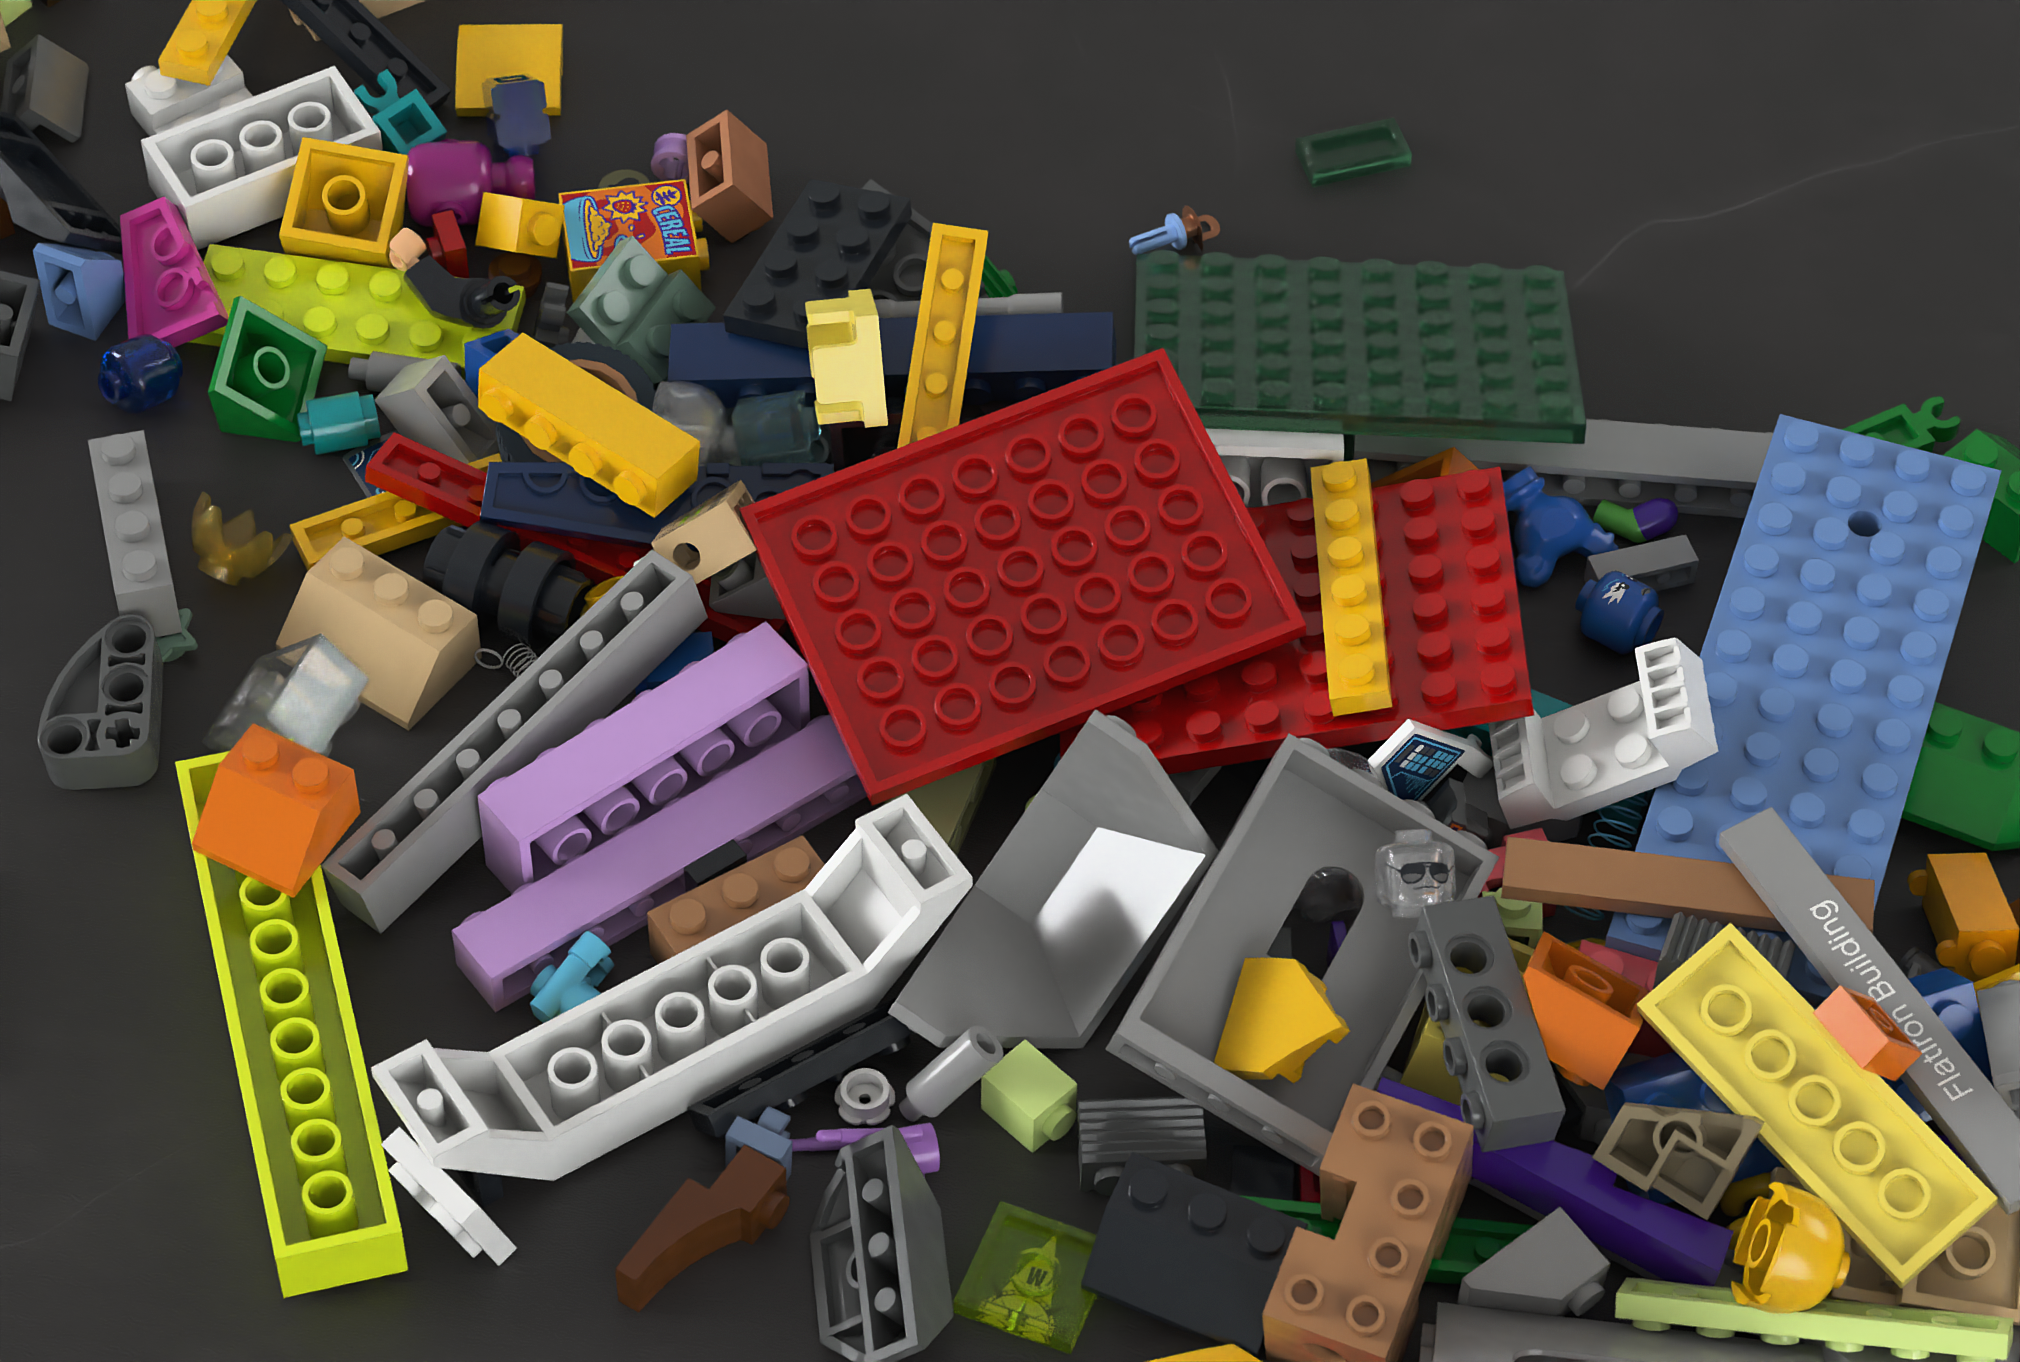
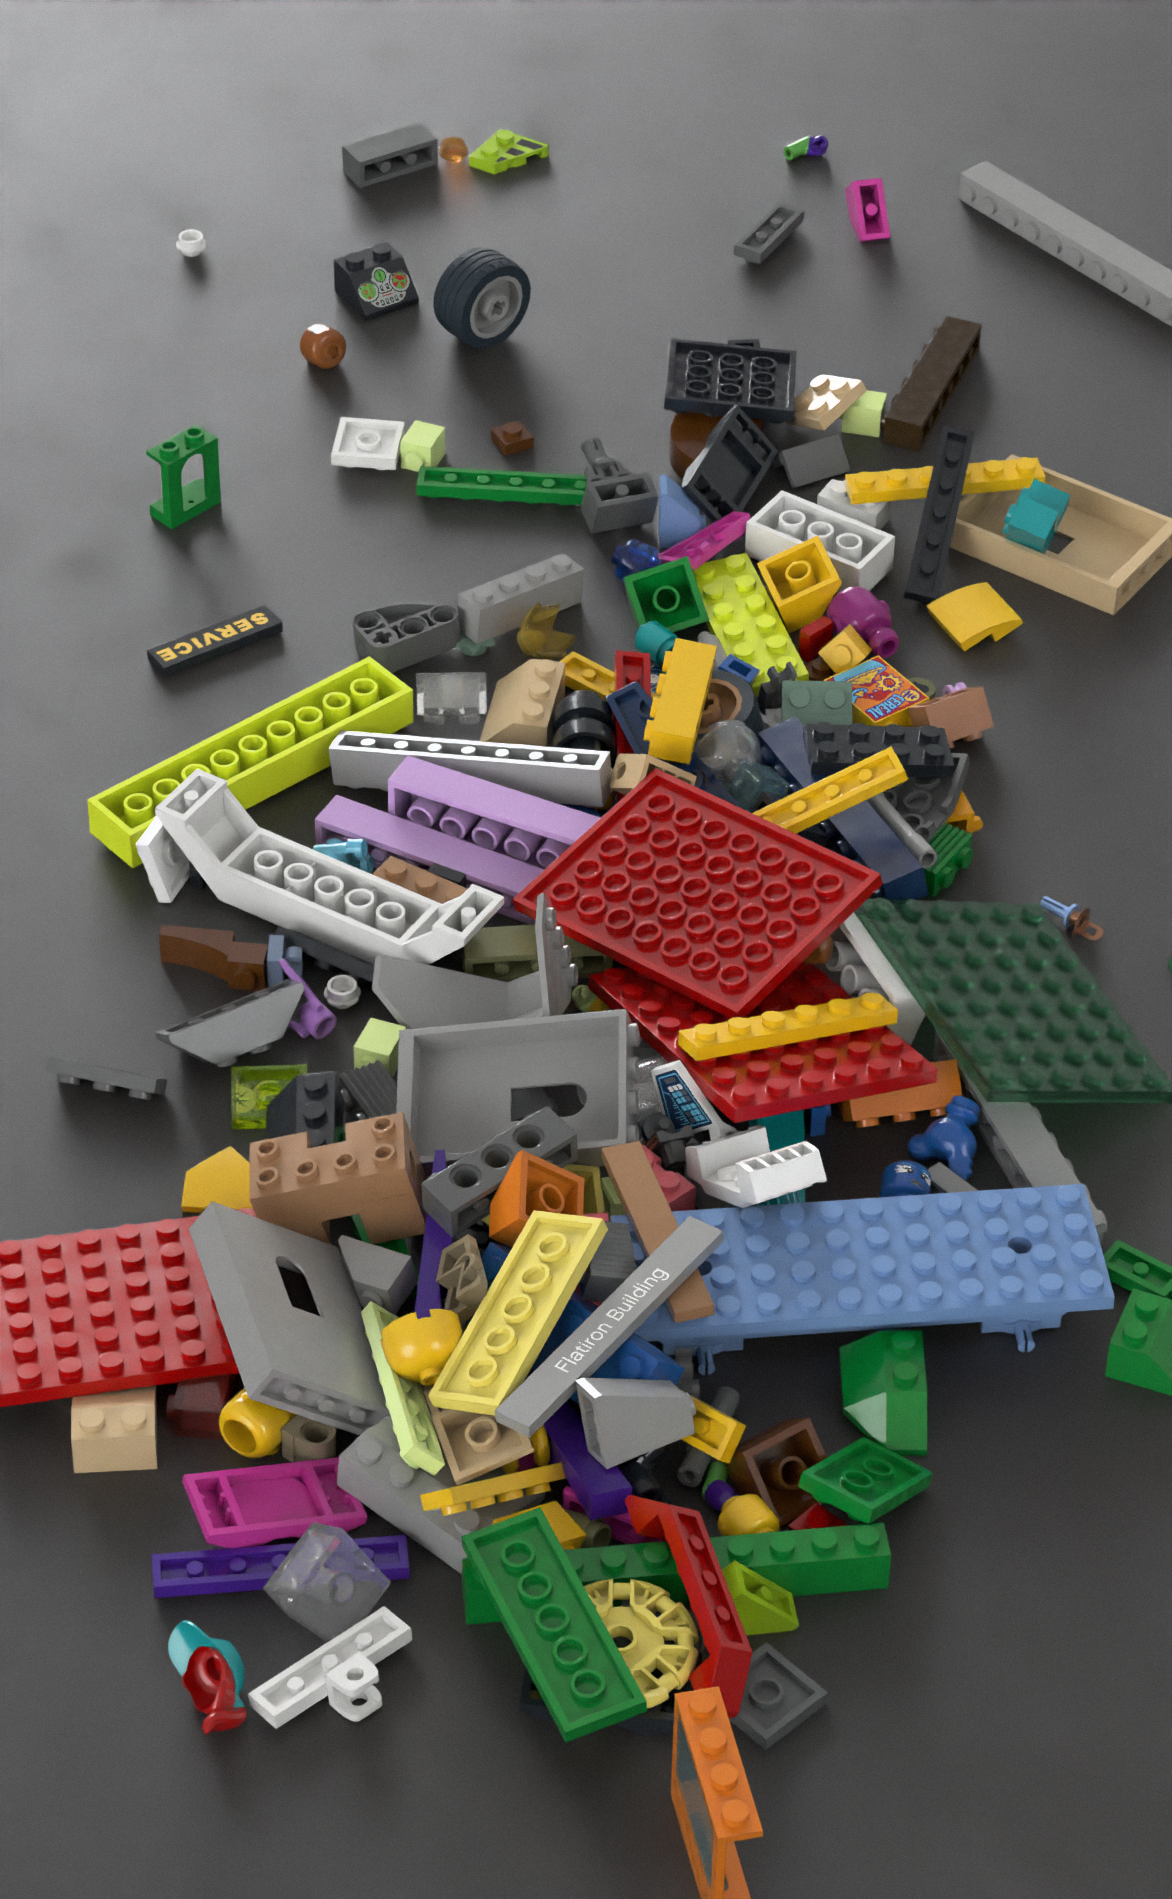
camera: 65 degrees right, 10 degrees down
orange slope [192,723,361,898] -> none
teal brick [354,69,447,155] -> none
black arm [390,228,520,329] -> none
clear blue brick [481,73,551,157] -> none
light yellow panel [805,289,888,428] -> none
light grey cylinder [899,1025,1003,1122] -> none
yellow slope [1214,957,1350,1084] -> none
clear head [1375,829,1456,918] -> none
arm [1593,498,1679,543] -> none
orange piece [1813,985,1923,1081] -> none
light orange brick [1907,853,2019,981] -> none

